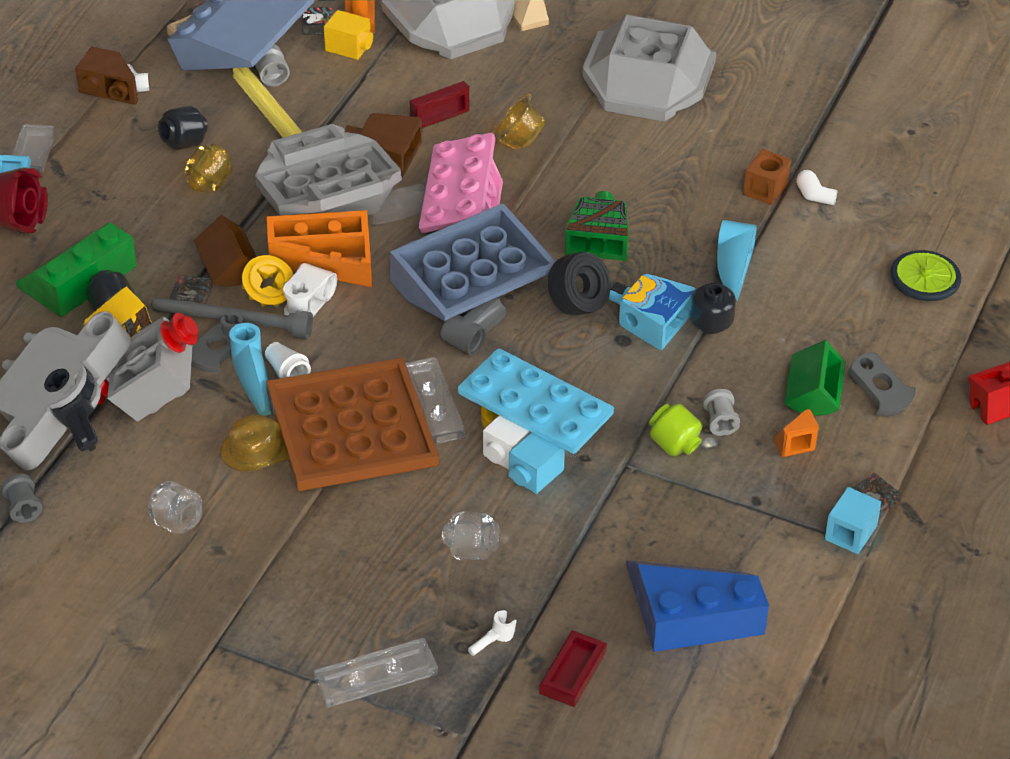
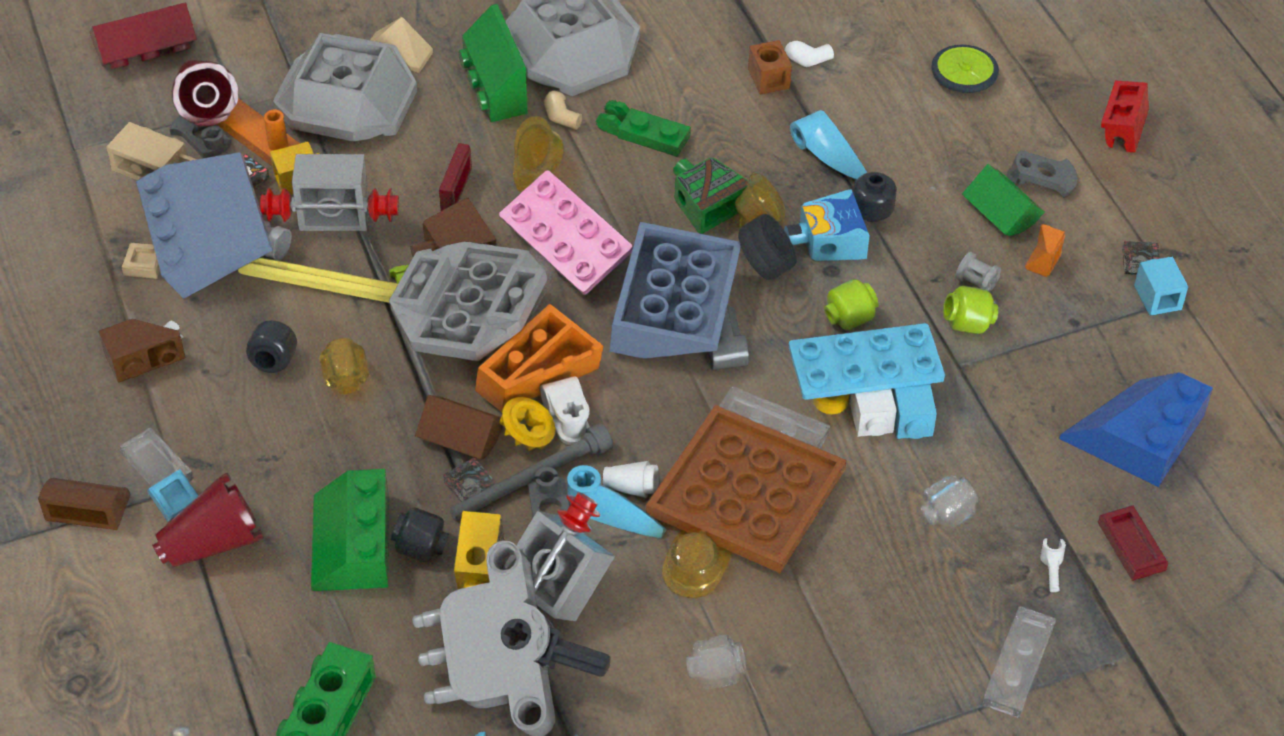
camera: 45 degrees left, 5 degrees up
none -> light grey brick [260,154,399,231]
none -> green slope [458,4,528,122]
none -> tan arm [544,91,582,130]
none -> green hinge [595,100,691,157]
none -> clear yellow piece [735,172,785,228]
none -> lime head [824,279,879,331]

